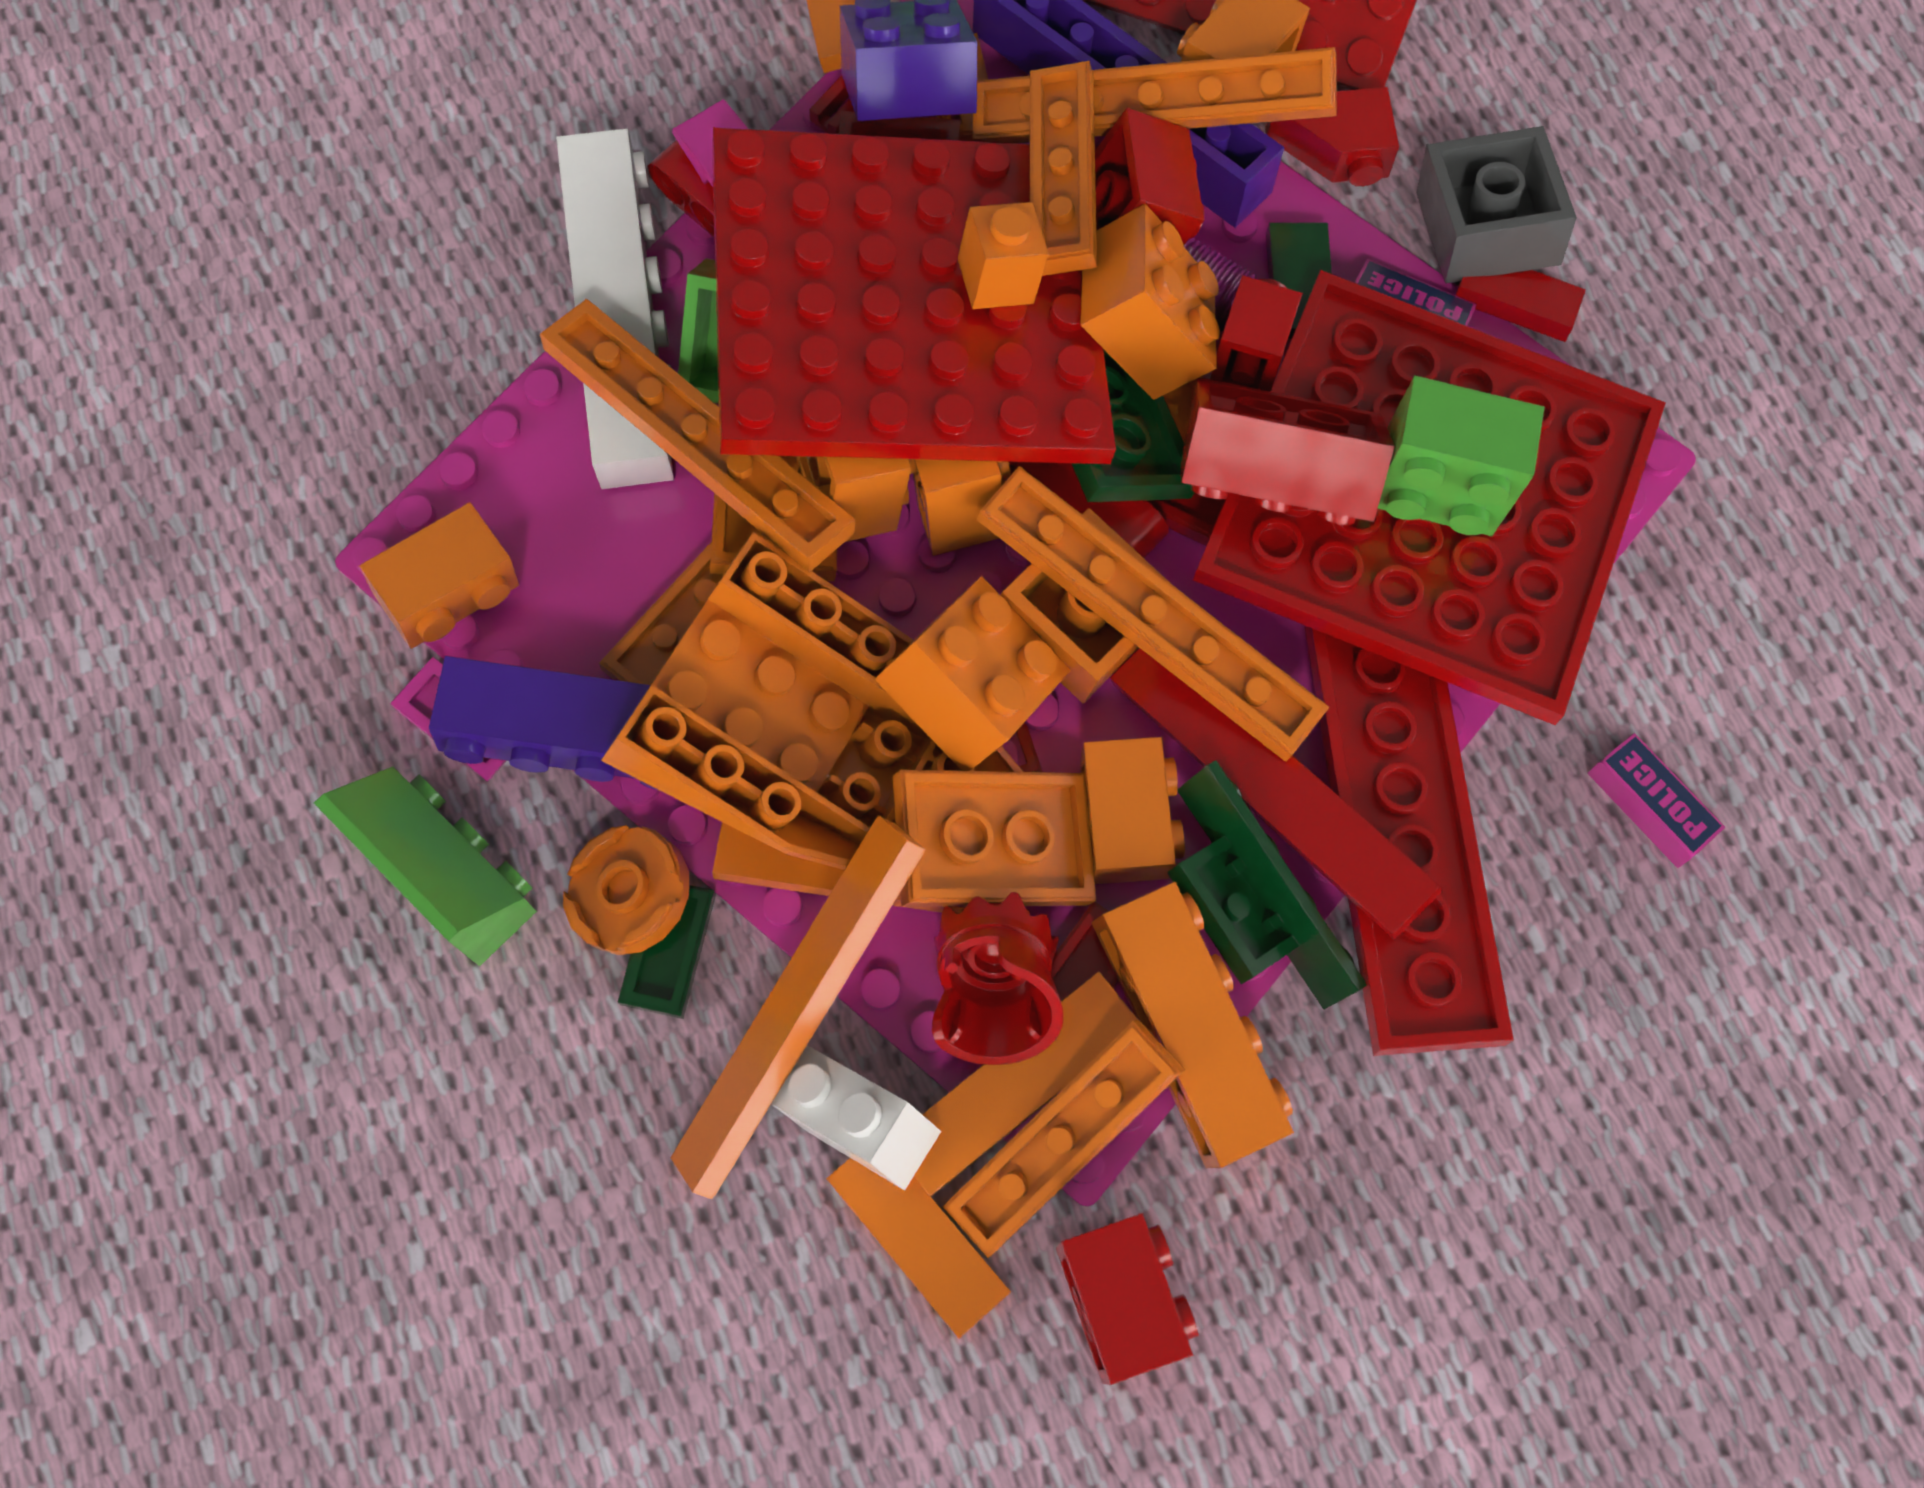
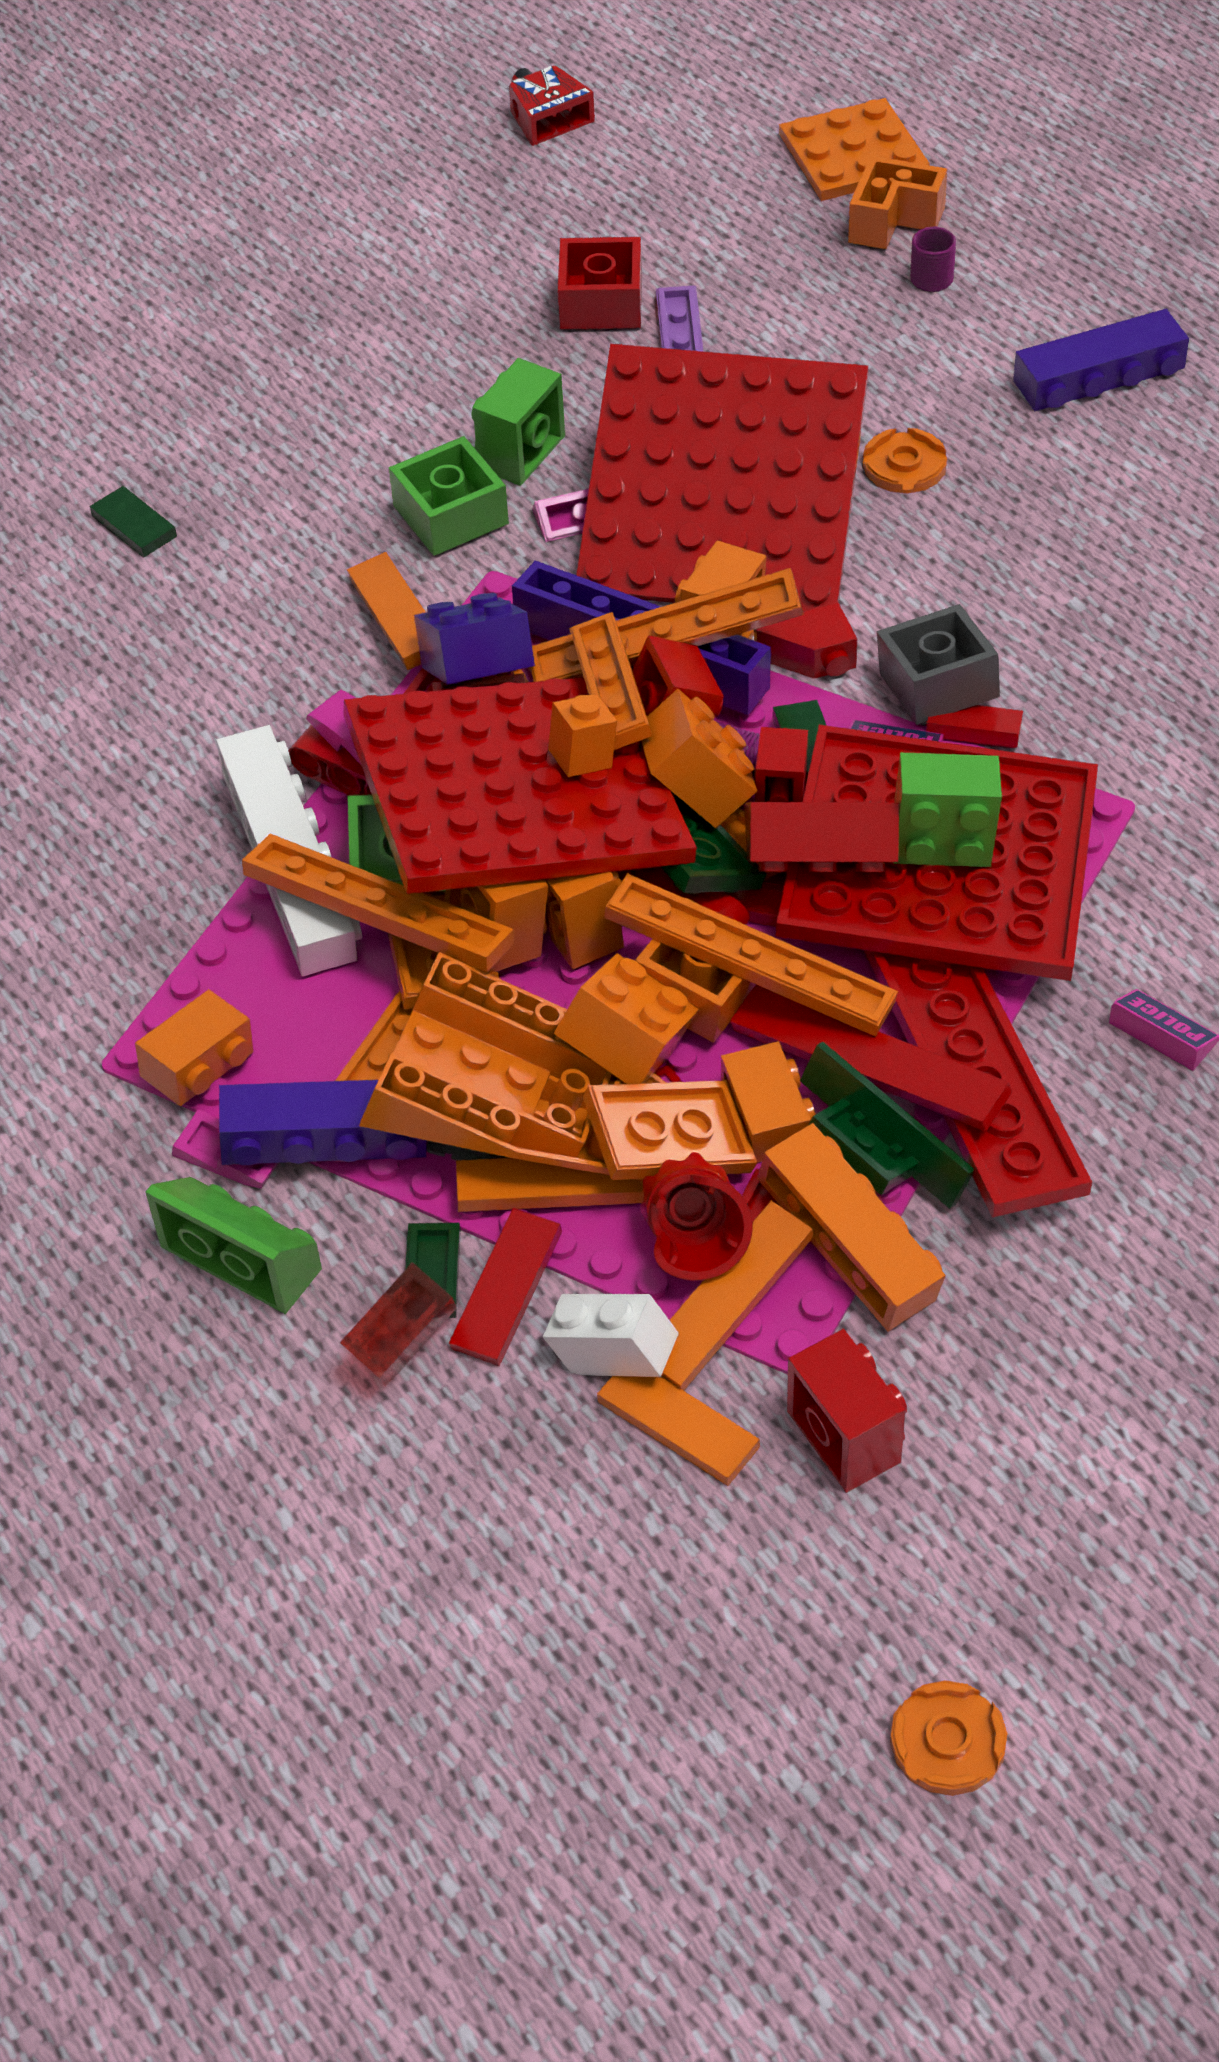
camera: 10 degrees left, 20 degrees down
orange tile [563,825,689,955] -> none
orange tile [670,815,925,1199] -> none
orange tile [942,1019,1185,1258] -> none
none -> clear red brick [340,1262,457,1387]
none -> red tile [449,1208,562,1366]

